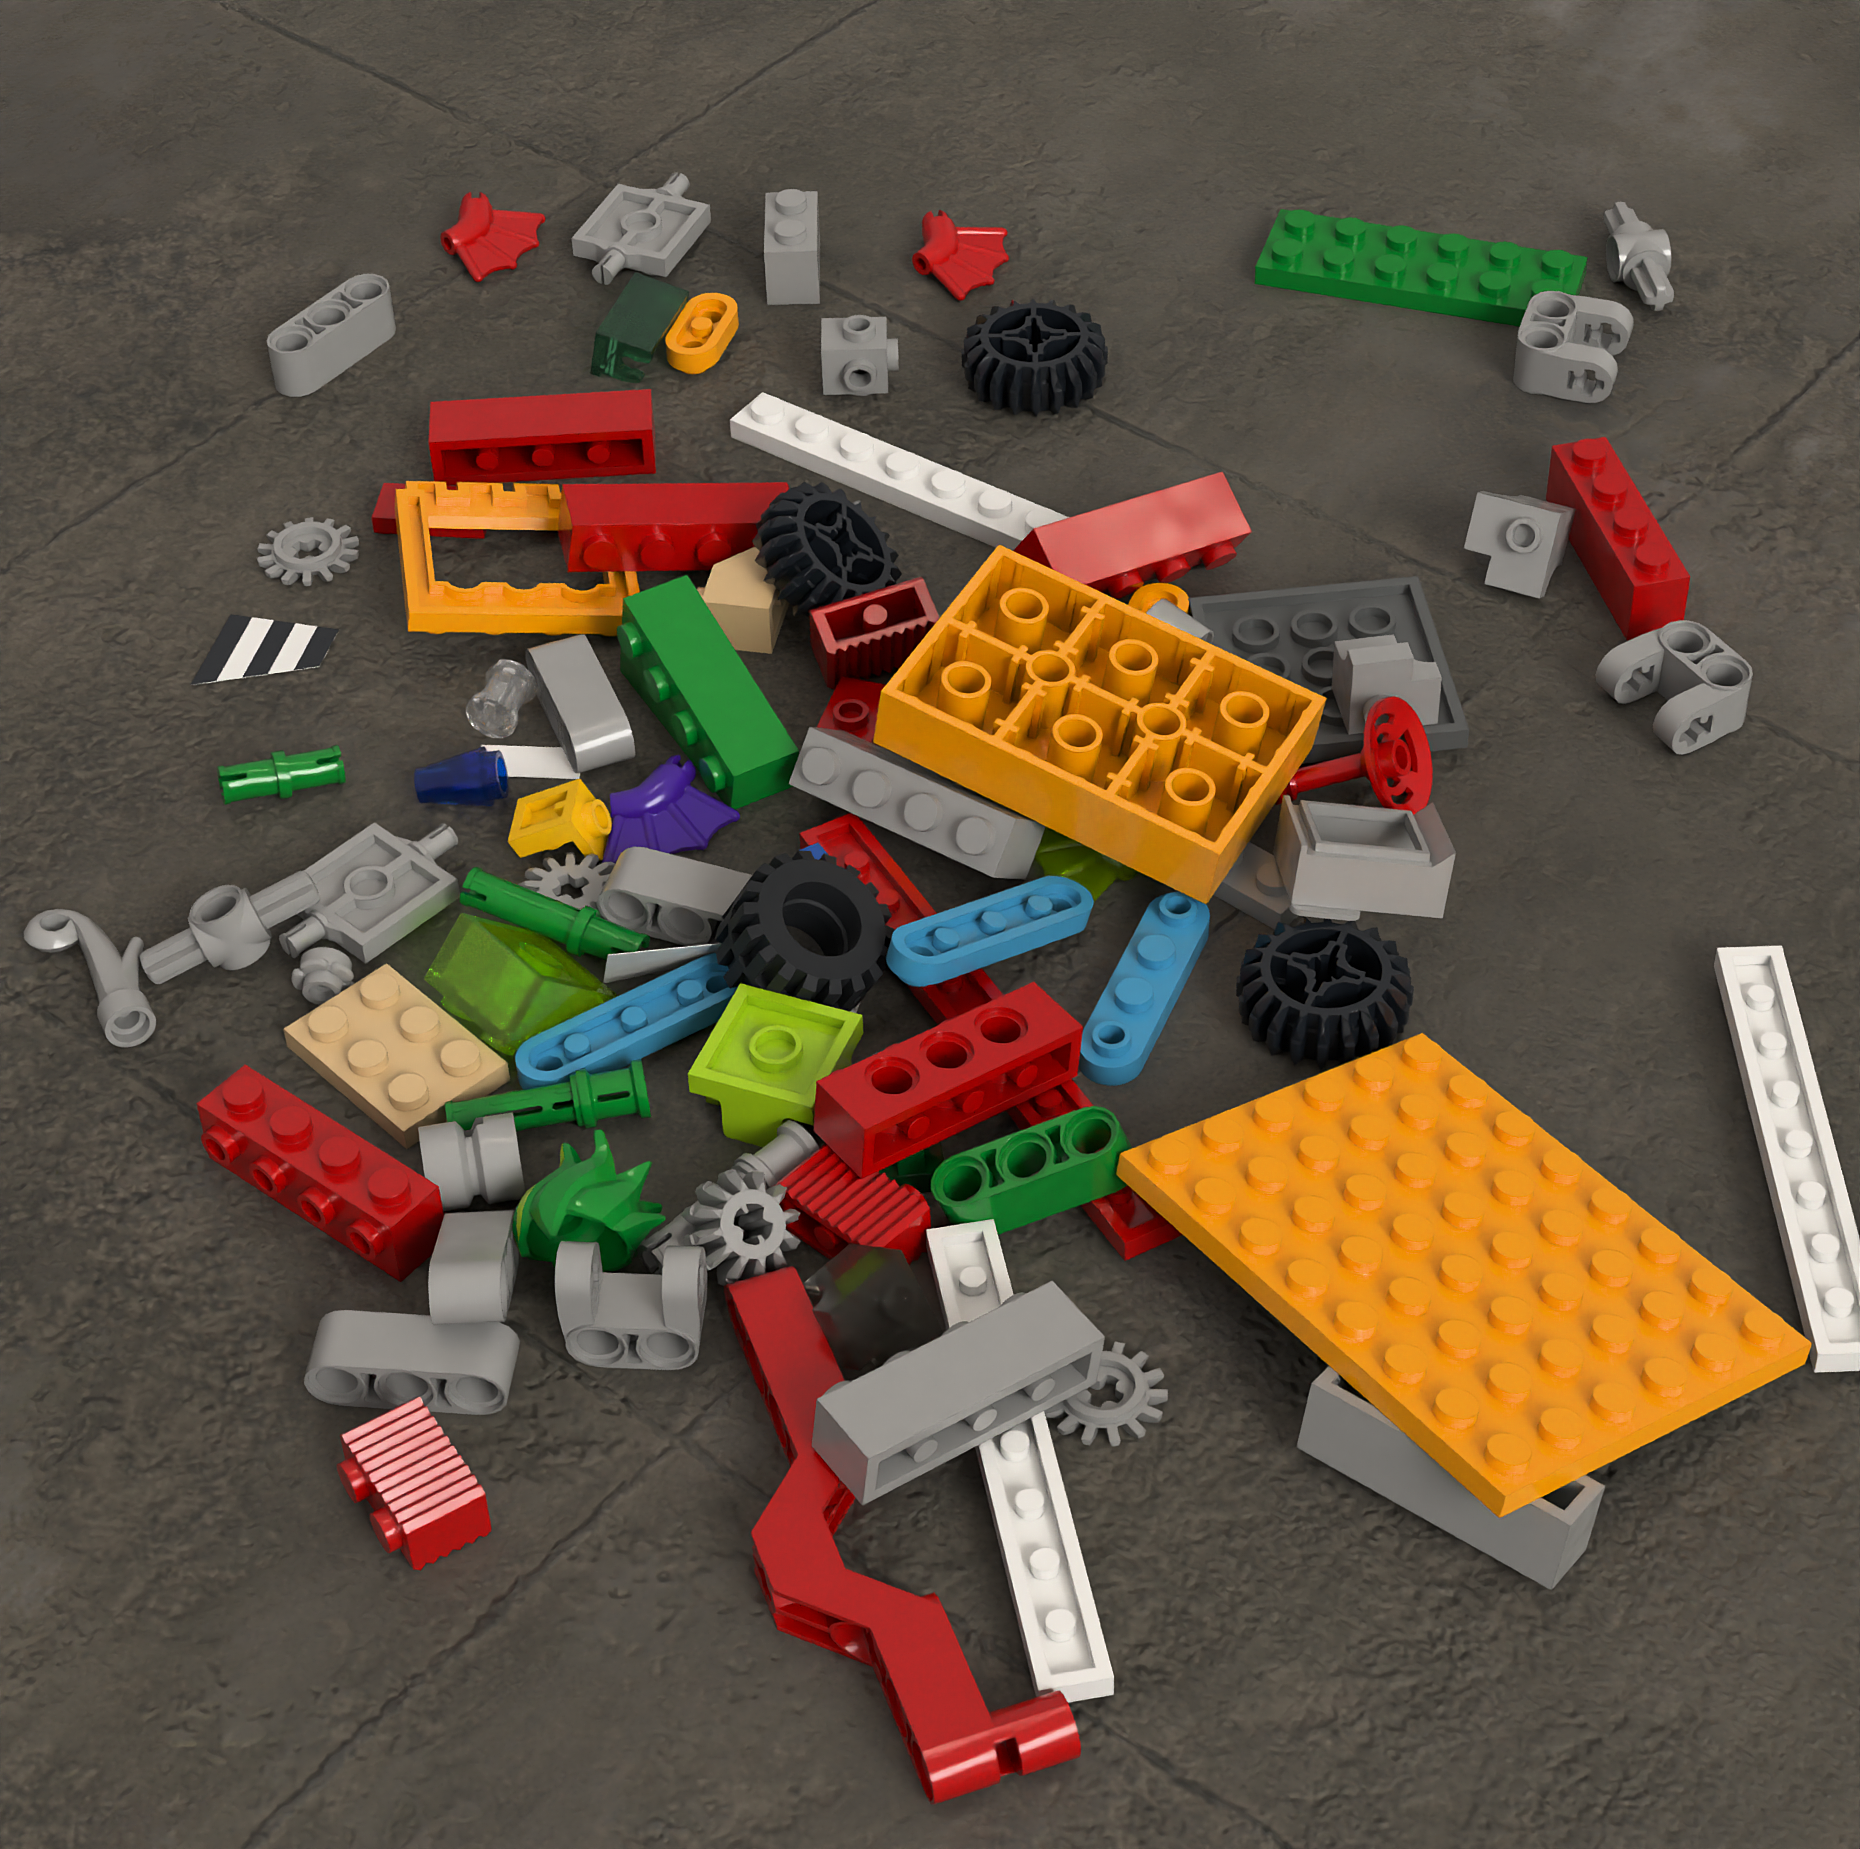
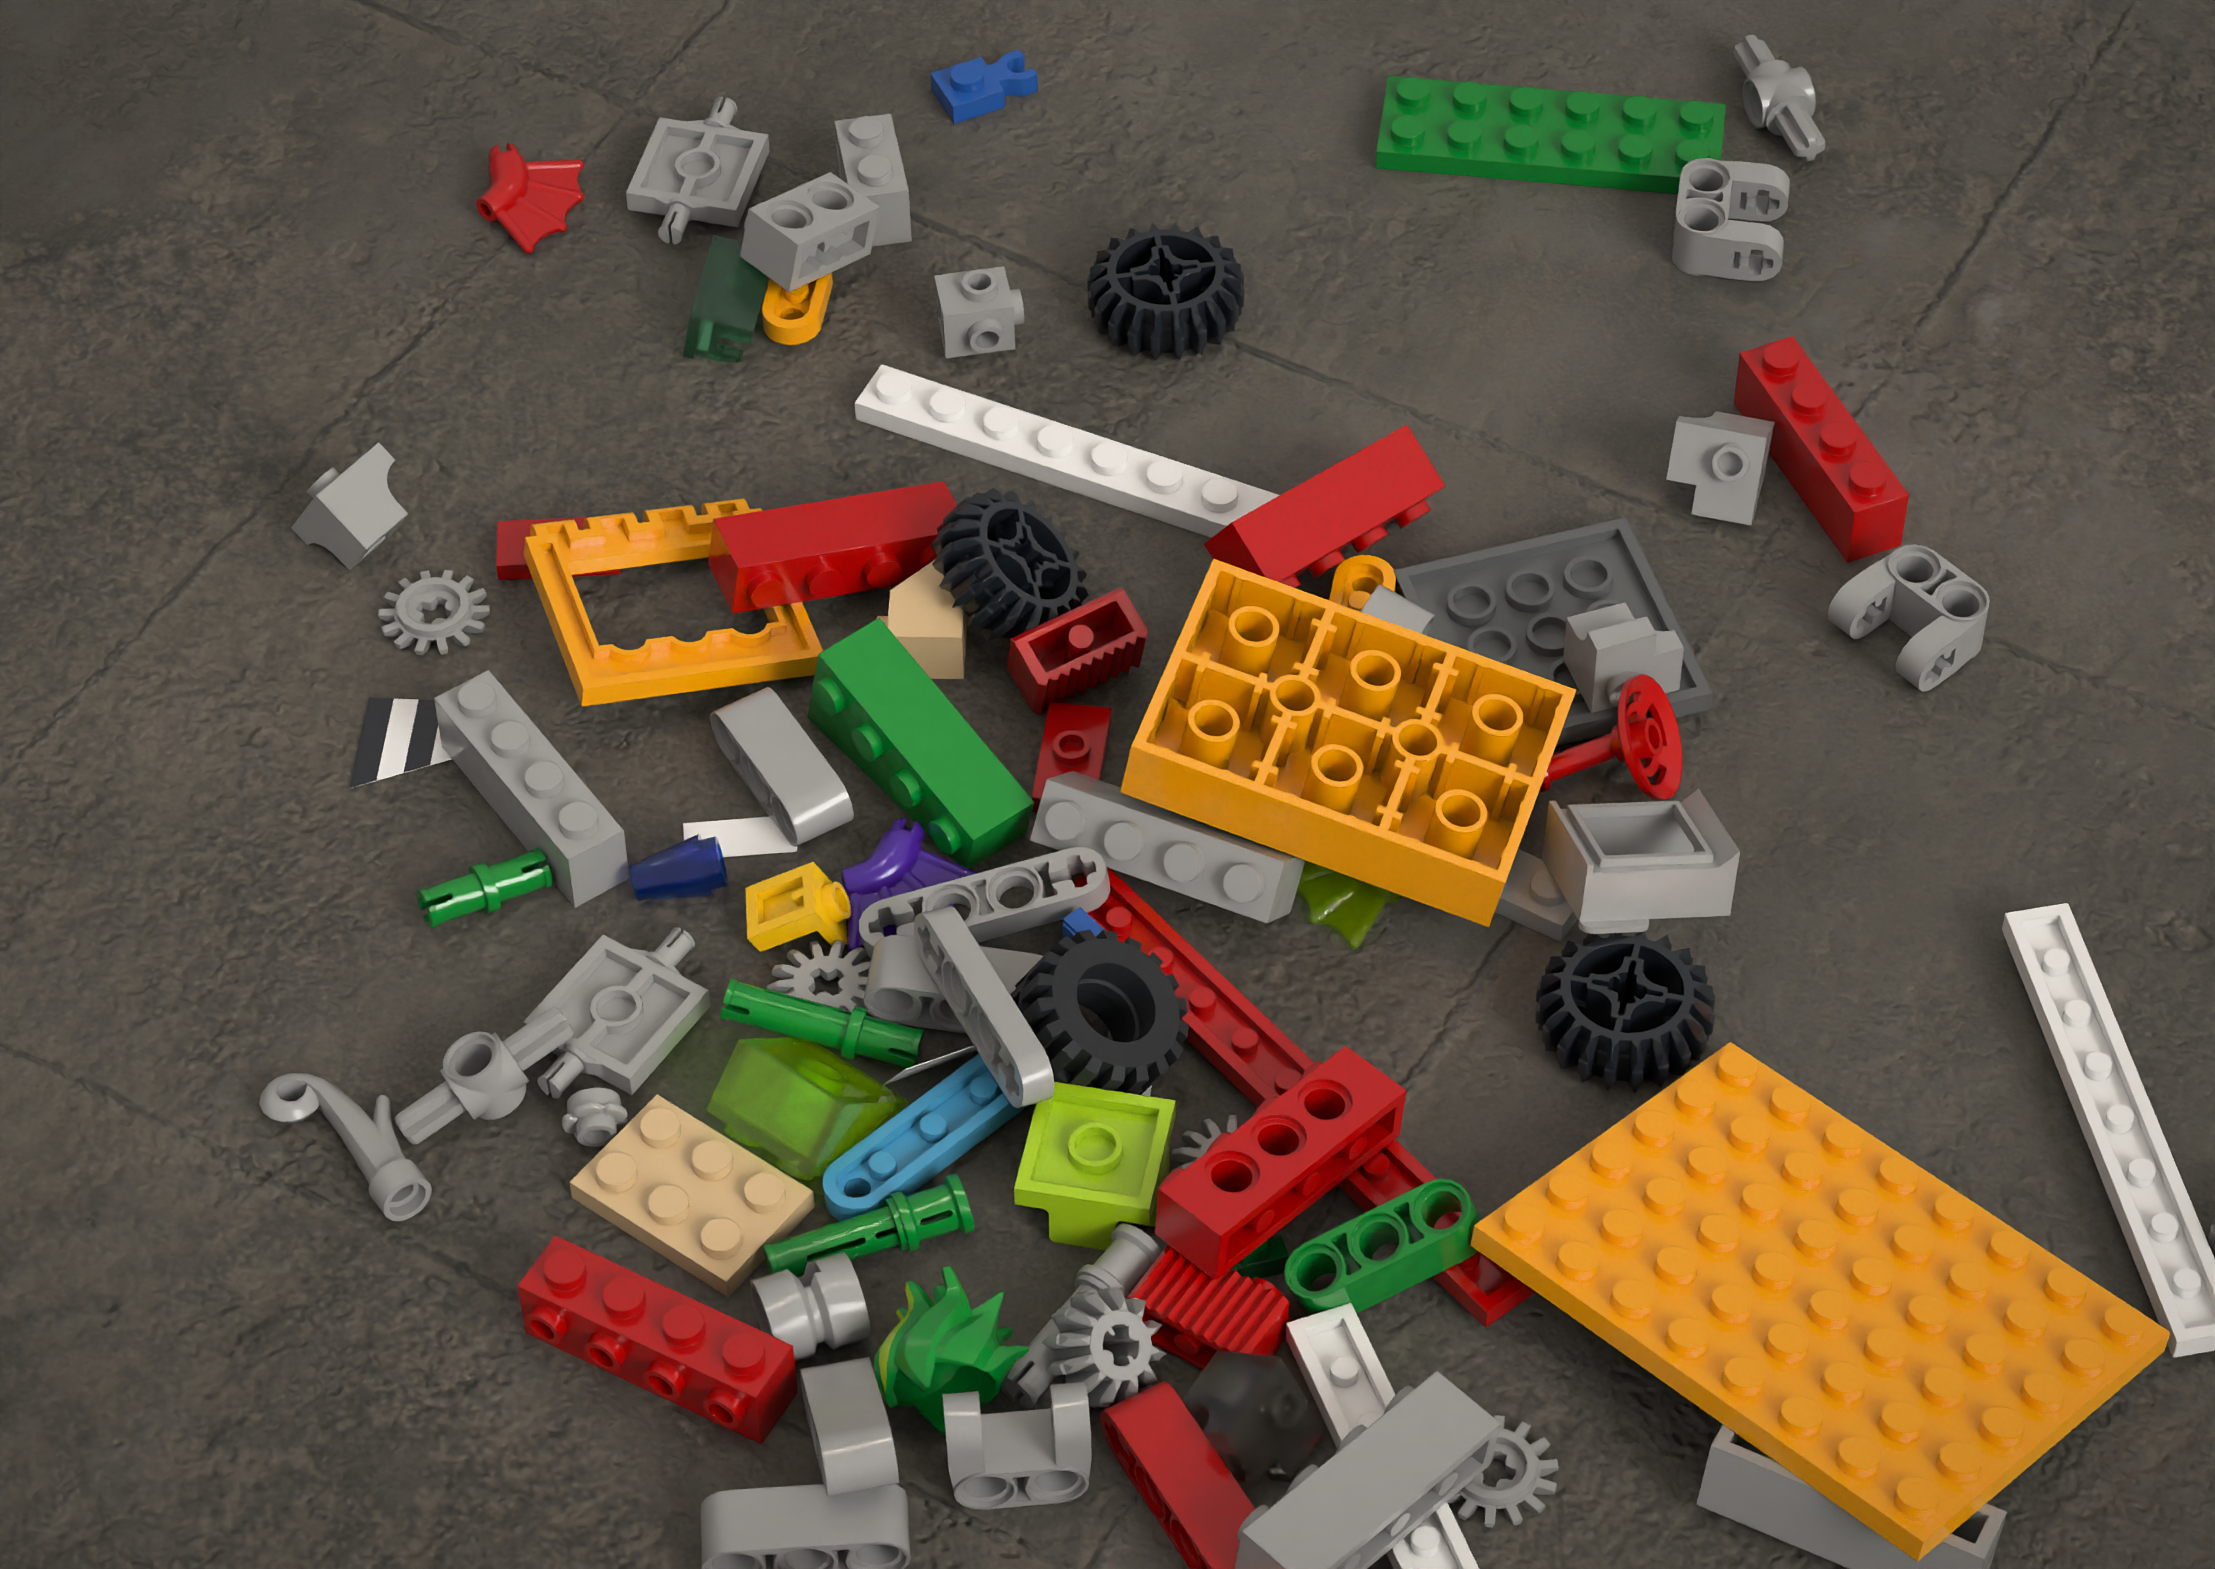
camera: 10 degrees left, 5 degrees up
light grey beam [267,274,396,397] -> none
red brick [428,389,656,486] -> none
clear bush [466,659,538,738] -> none
dark azure plate [886,876,1094,987] -> none
red arm [912,210,1009,301] -> none
dark azure plate [1079,892,1210,1086] -> none
none -> light grey brick [291,442,408,571]
none -> light grey brick [434,670,630,908]
none -> light grey brick [740,172,880,292]
none -> light grey beam [859,847,1110,958]
none -> light grey beam [914,906,1054,1108]
none -> blue plate [930,49,1038,124]

